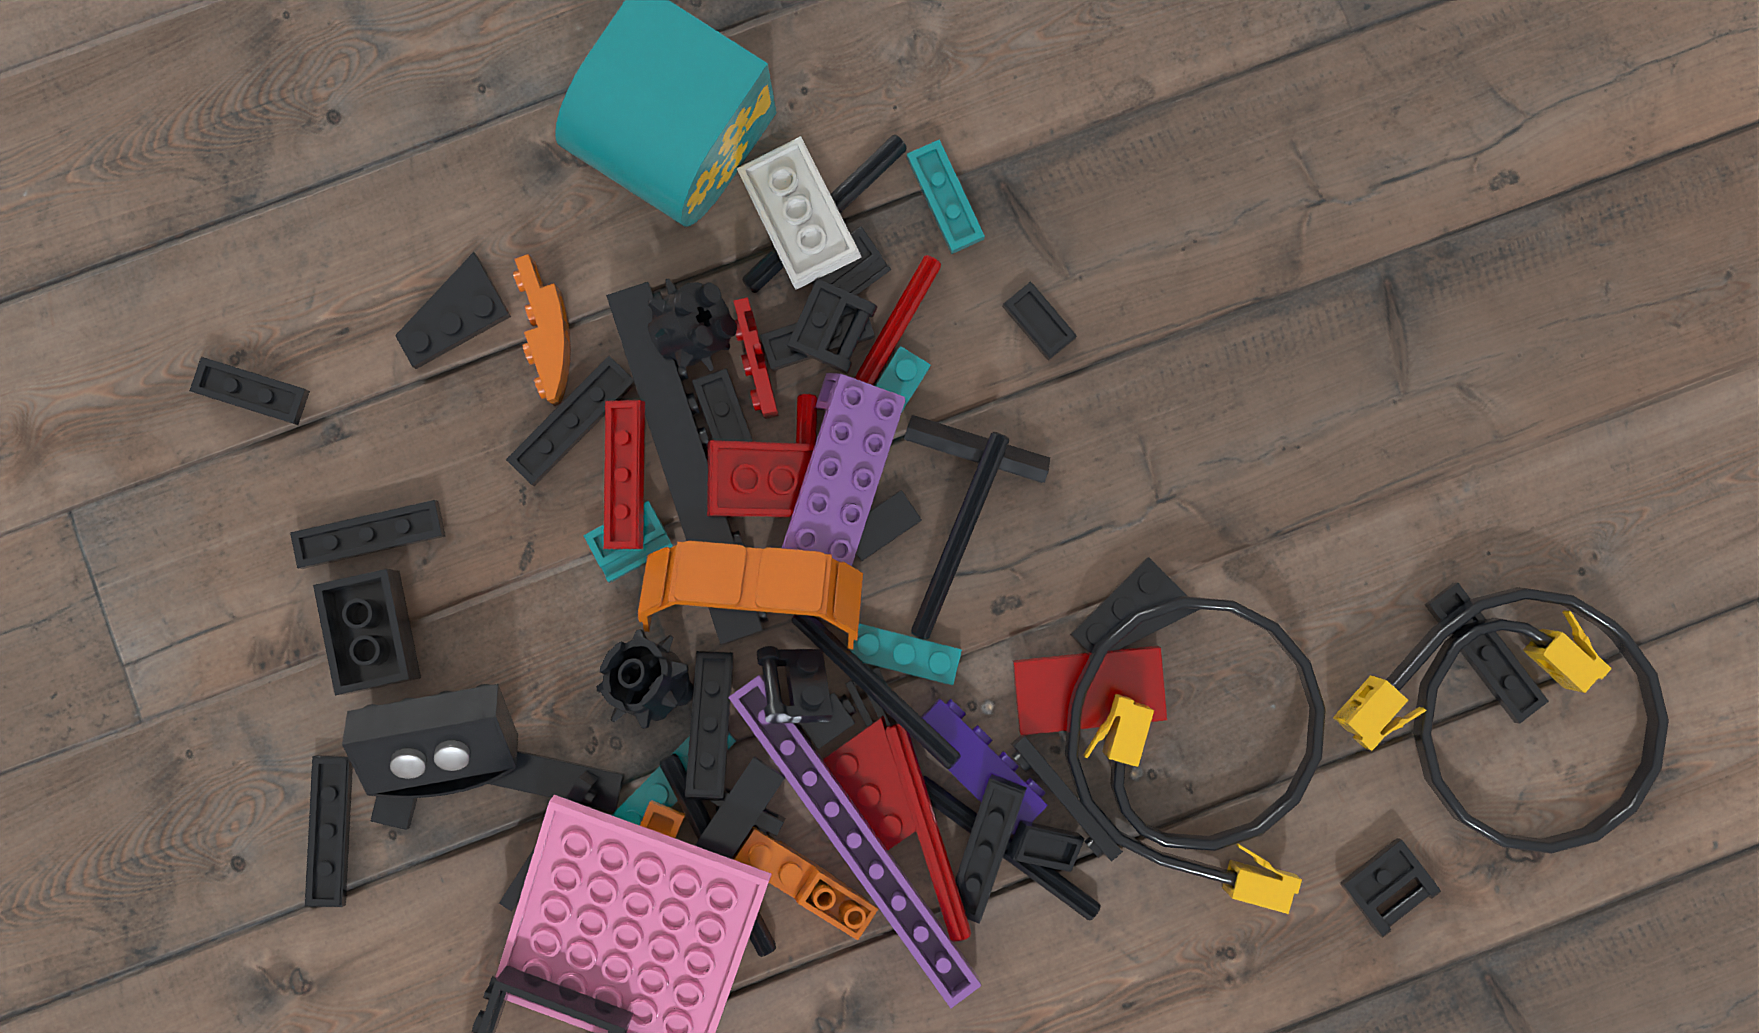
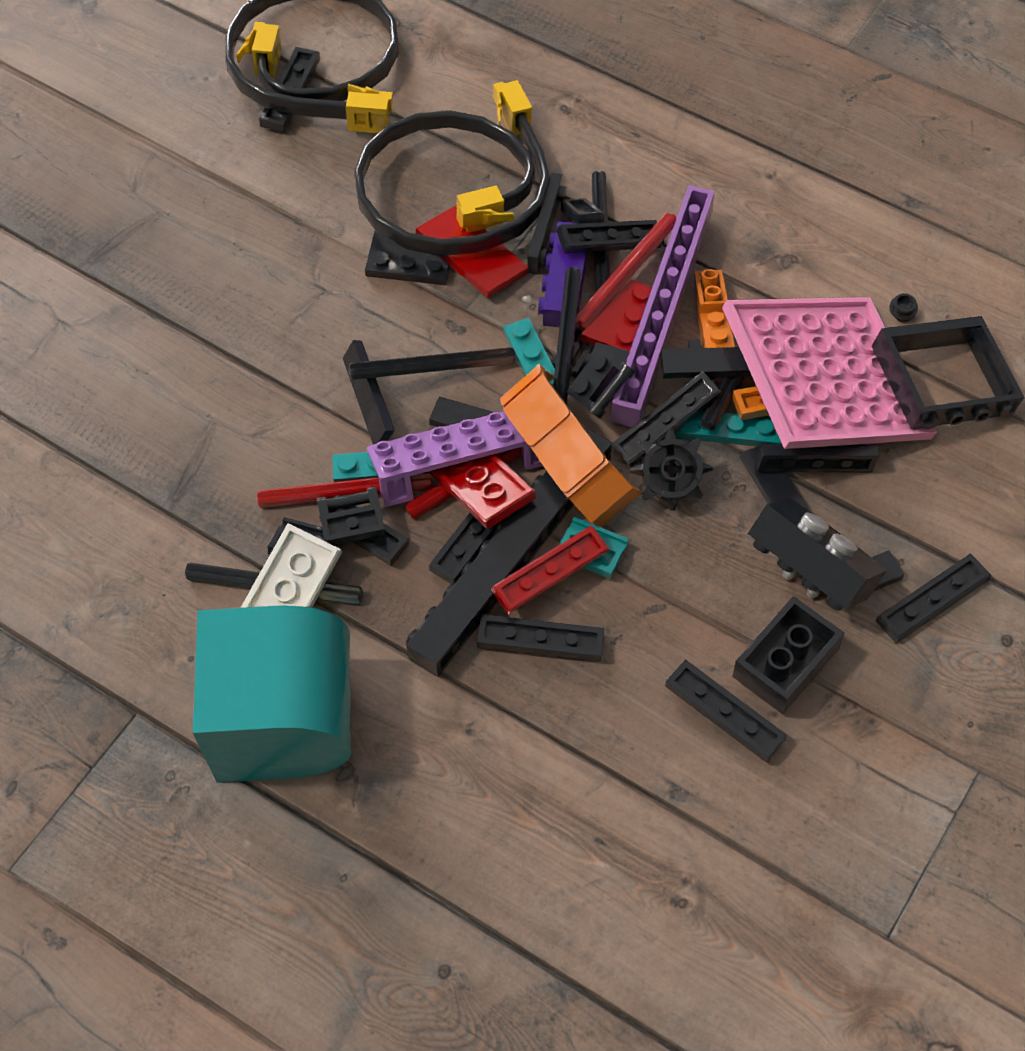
camera: 120 degrees left, 25 degrees down
black plate [189,357,310,425] -> none
black wing [395,252,511,369] -> none
orange slope [513,254,571,406] -> none
black brick [648,278,737,371] -> none
red wing [733,297,779,419] -> none
teal plate [906,139,985,254] -> none
black tile [1002,281,1077,361] -> none
black plate [1340,838,1441,938] -> none

